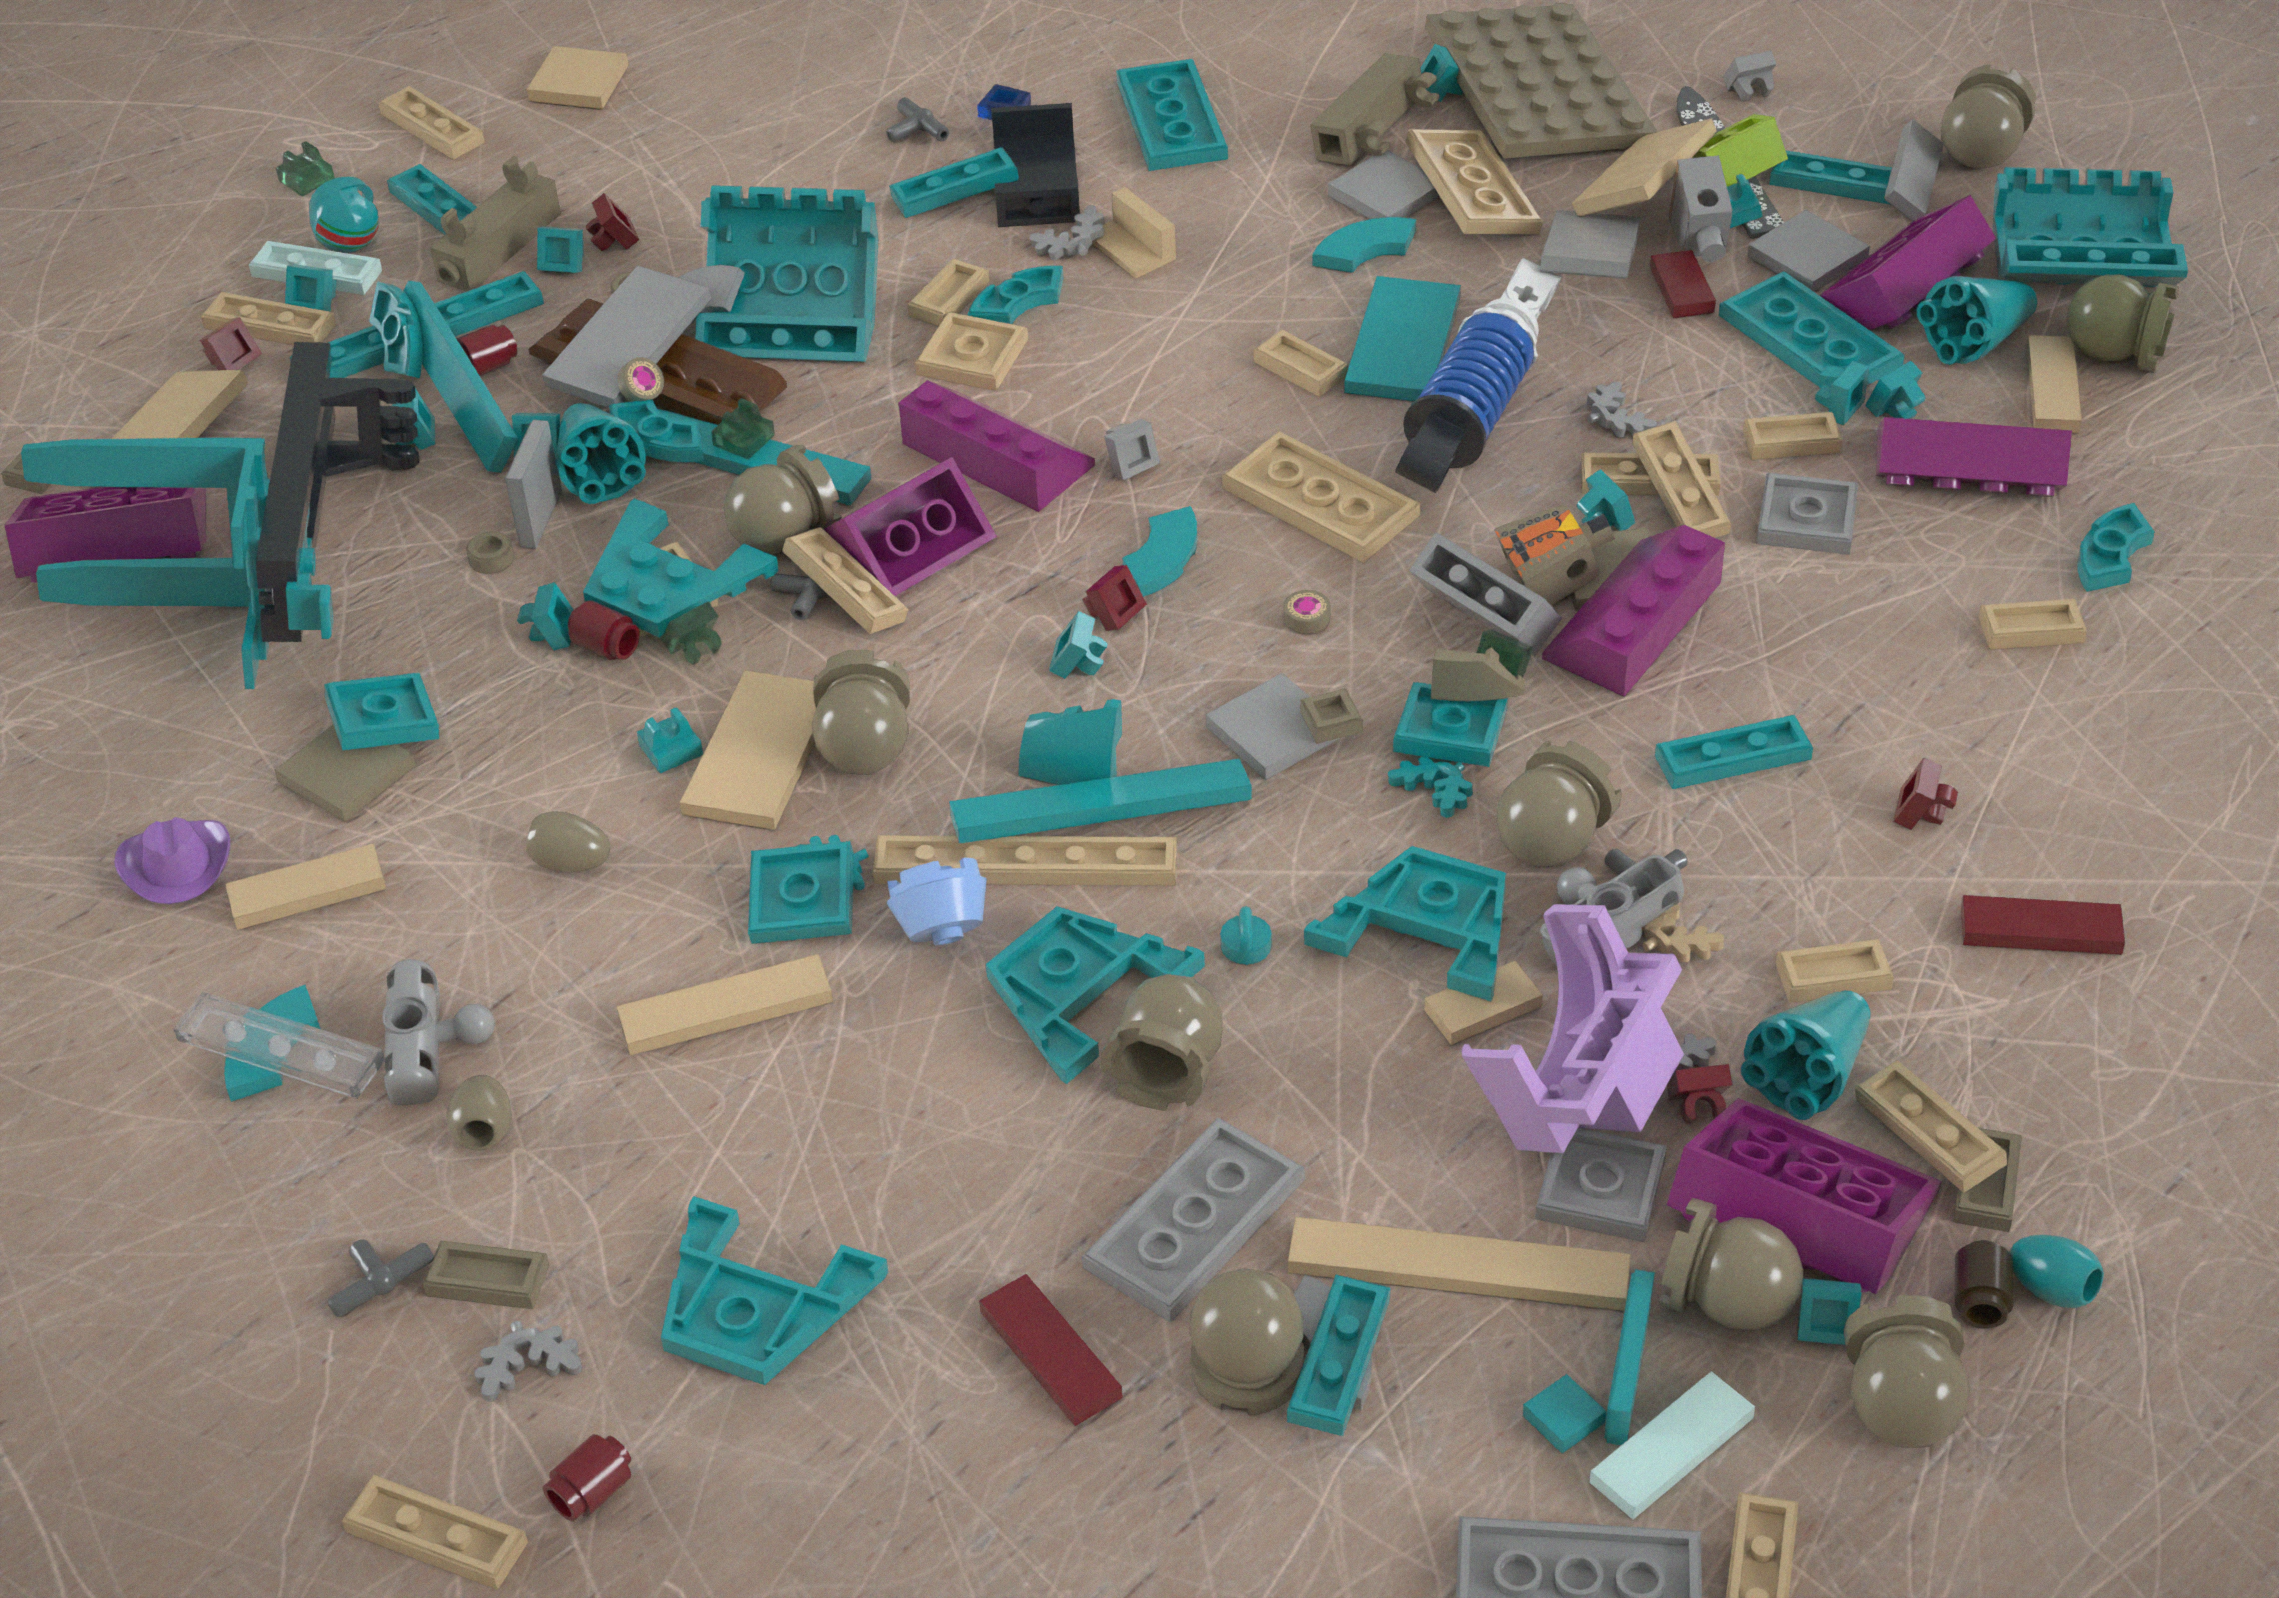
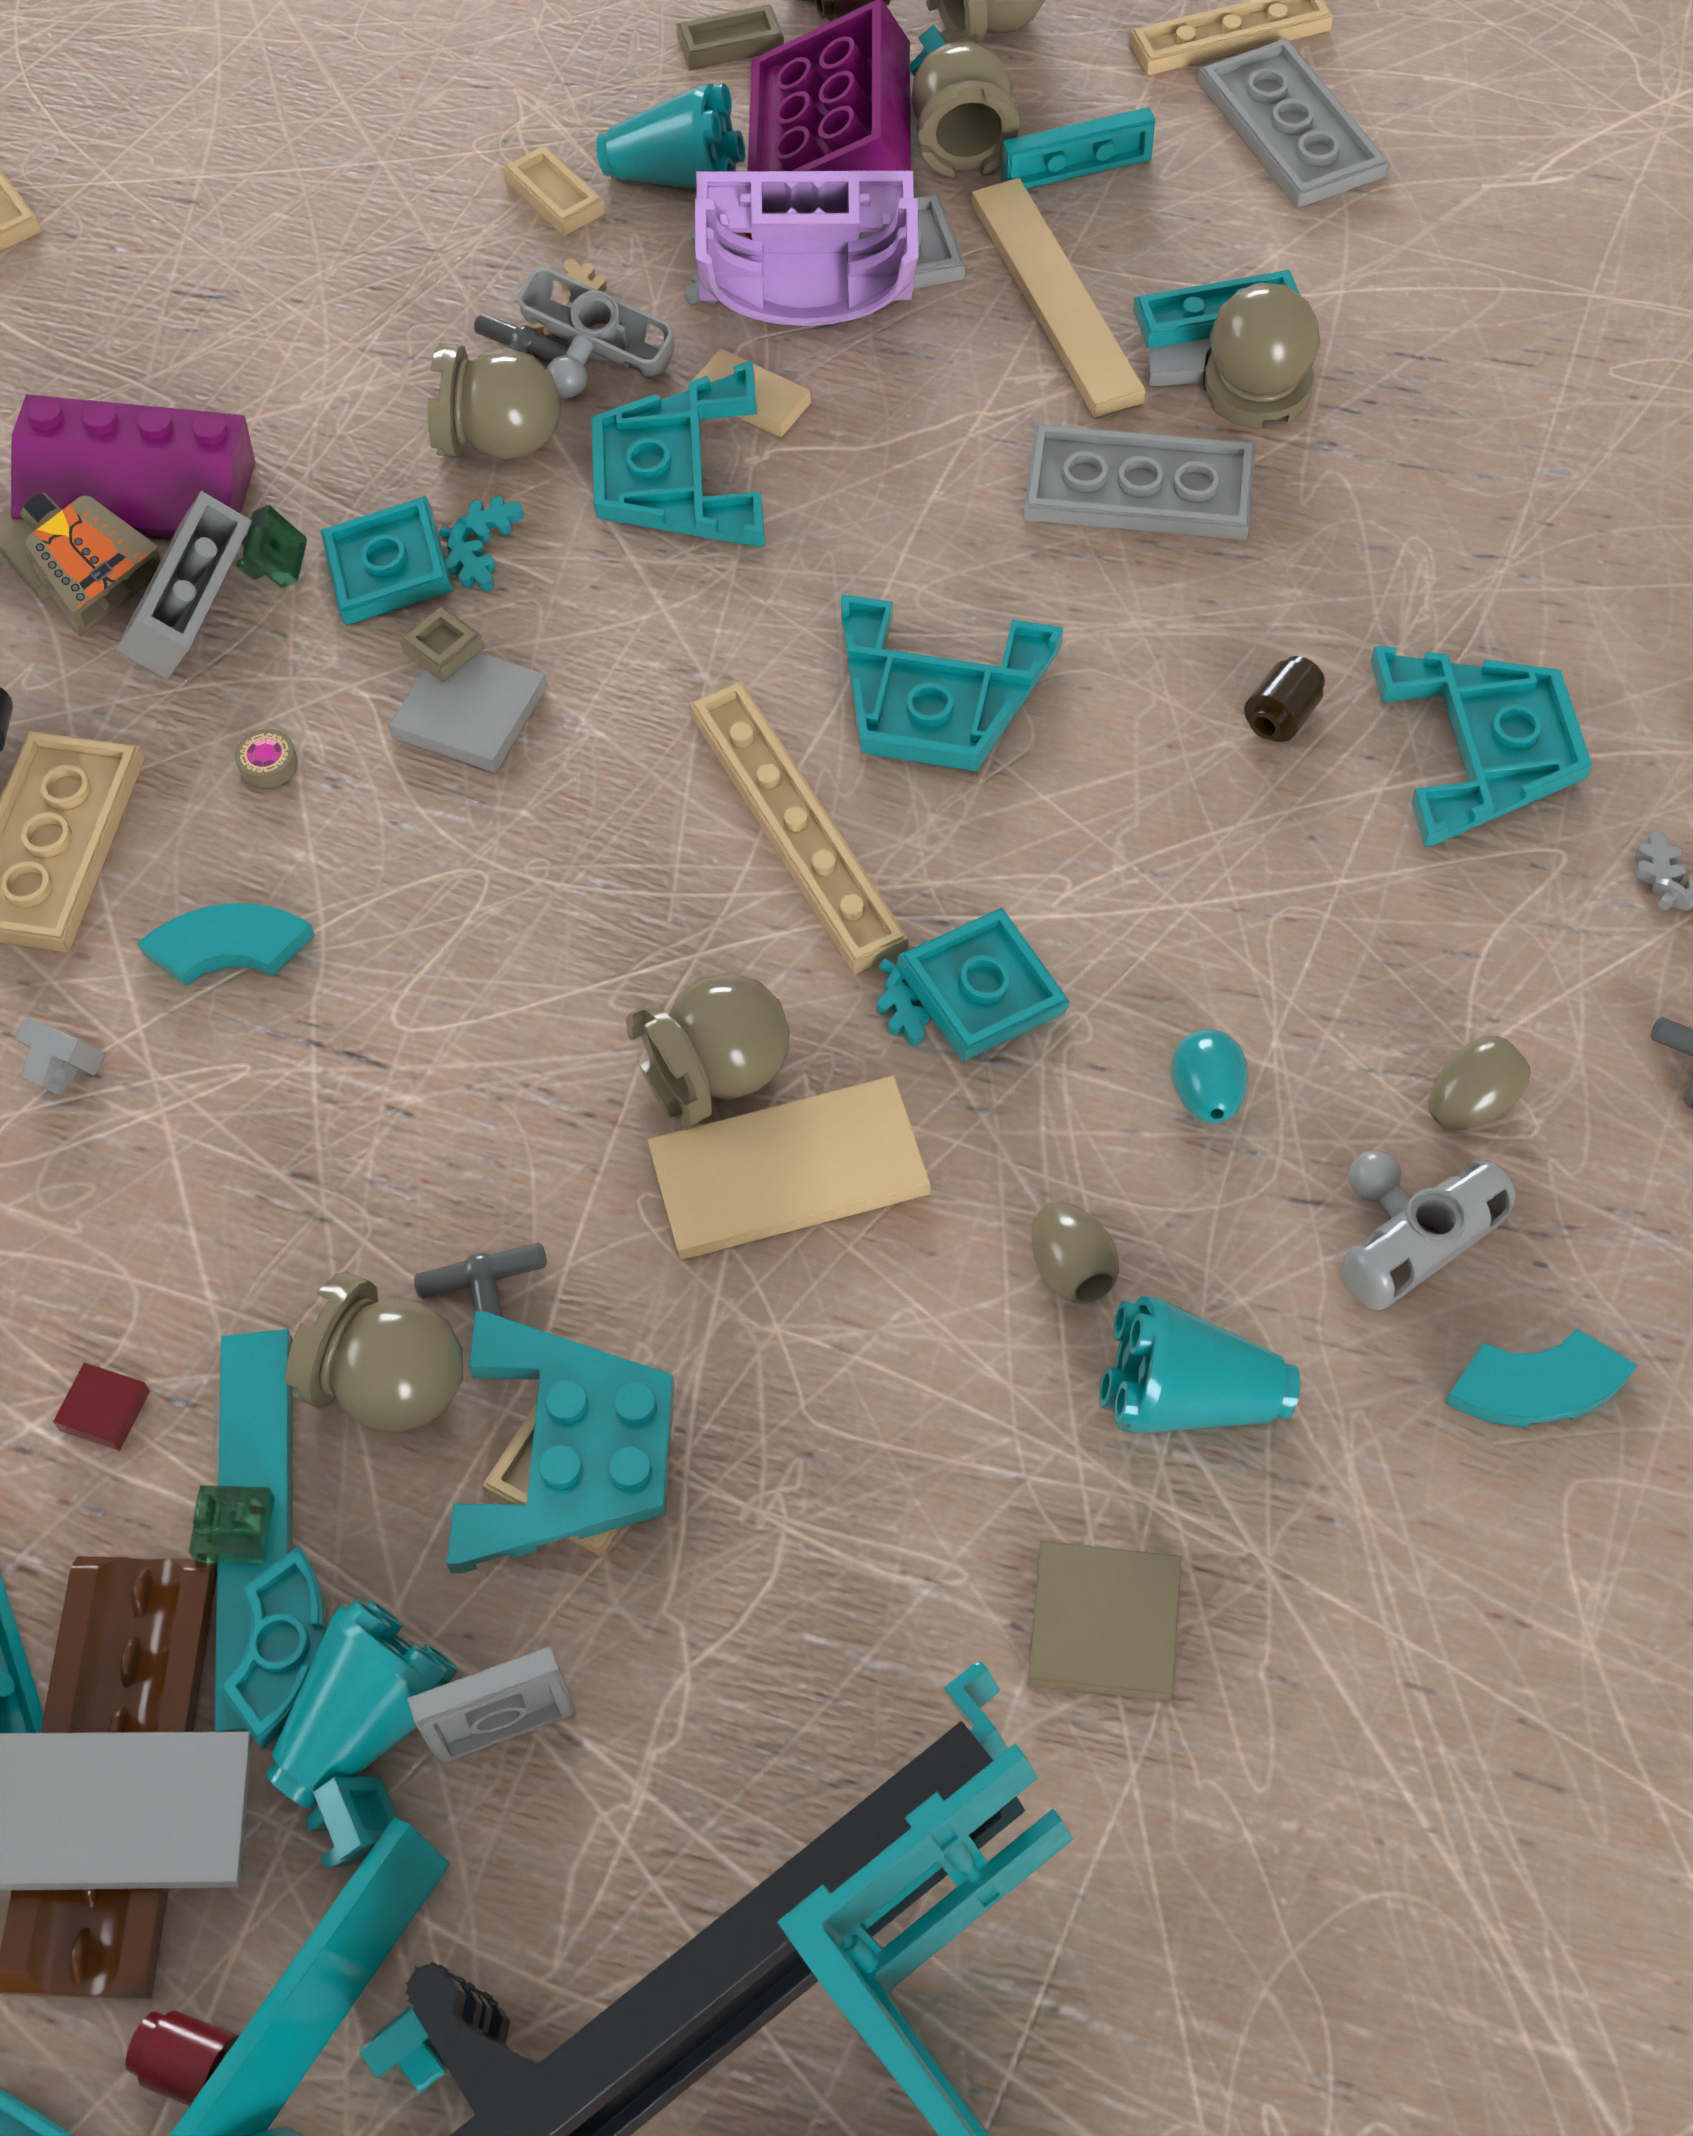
camera: 120 degrees left, 15 degrees up
medium lavender hat [114,817,230,904] -> none
clear tile [173,992,385,1099] -> none
tan tile [225,844,386,930] -> none
teal tile [324,673,439,751] -> none
dark tan tile [423,1240,549,1309] -> none
dark tan tile [466,531,514,574] -> none
teal tile [517,582,574,651] -> none
dark red brick [568,601,640,660] -> none
tan tile [616,954,833,1055] -> none
tile [617,357,664,402] -> none
teal tile [637,708,703,774] -> none
clear green tile [661,601,722,665] -> none
tan tile [782,527,909,634] -> none
magenta slope [823,457,997,596] -> none
light blue cone [887,858,987,945] -> none
magenta slope [898,380,1095,512] -> none
teal tile [949,758,1252,843] -> none
dark red tile [979,1274,1123,1426] -> none
teal slope [1018,699,1122,785] -> none
teal tile [1049,611,1108,679] -> none
dark red tile [1082,565,1147,631] -> none
dark tan tile [1101,974,1223,1111] -> none
teal tile [1220,906,1272,965] -> none
dark tan slope [1431,648,1525,701] -> none
teal tile [1523,1374,1606,1454] -> none
light aqua tile [1589,1371,1755,1520] -> none
teal tile [1655,715,1813,789] -> none
tan tile [1855,1060,2007,1193] -> none
dark red tile [1893,758,1958,830] -> none
dark red tile [1961,895,2125,955] -> none
none -> dark red tile [53,1362,150,1451]
none -> teal cone [1099,1296,1300,1433]
none -> teal animal [1171,1029,1248,1124]
none -> dark brown brick [1244,656,1325,742]

